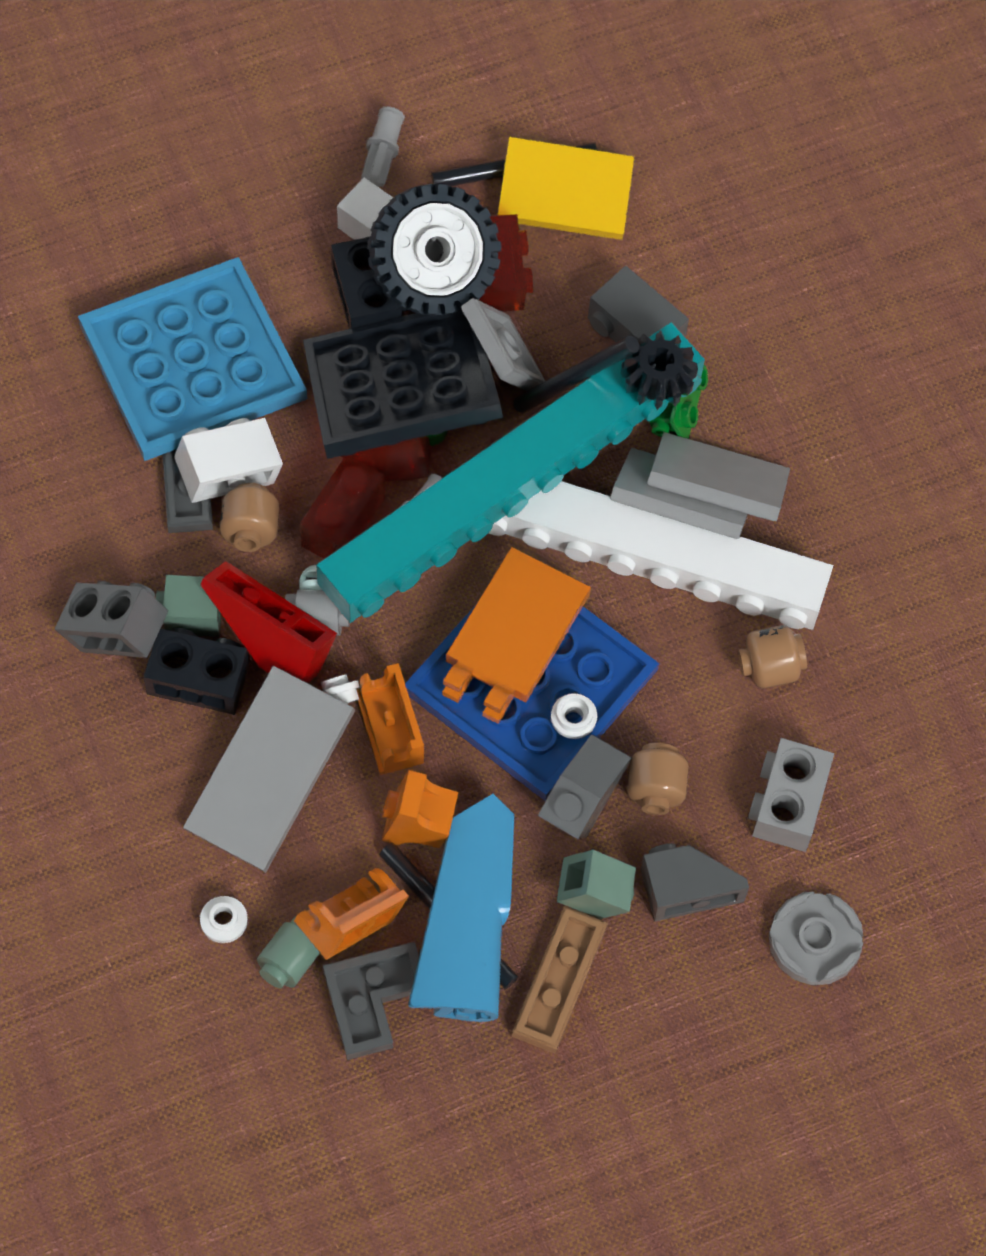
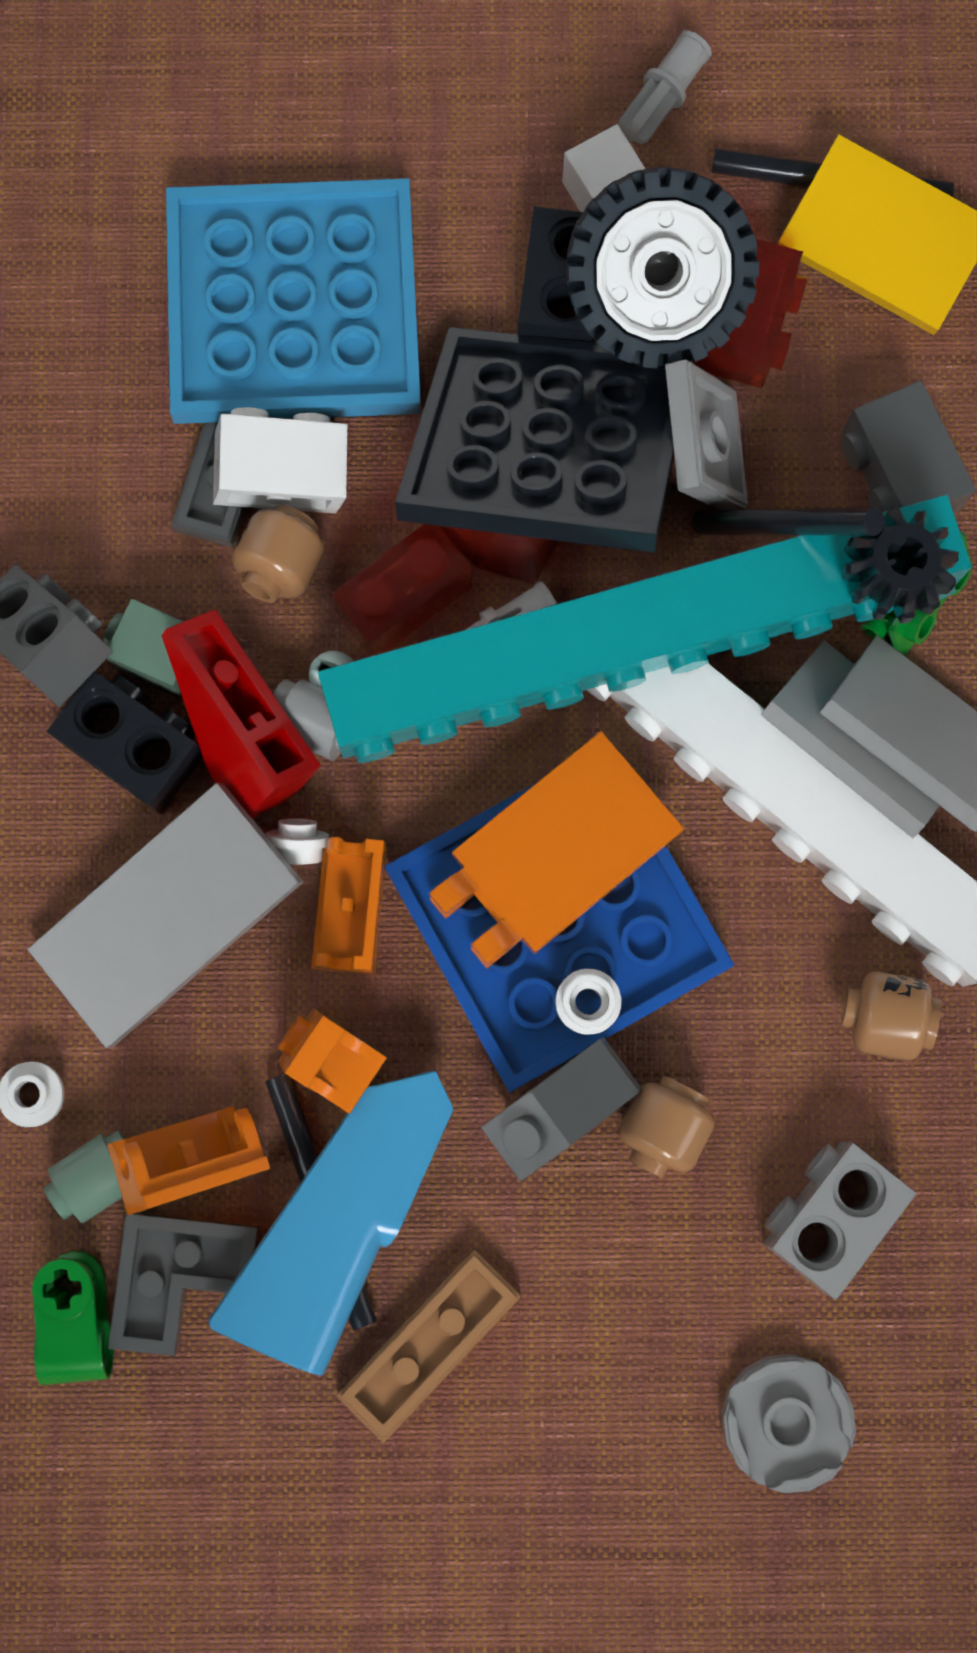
camera: 25 degrees right, 15 degrees up
sand green brick [557,850,636,919] -> none
dark grey slope [640,843,749,922] -> none
none -> green piece [32,1250,114,1385]

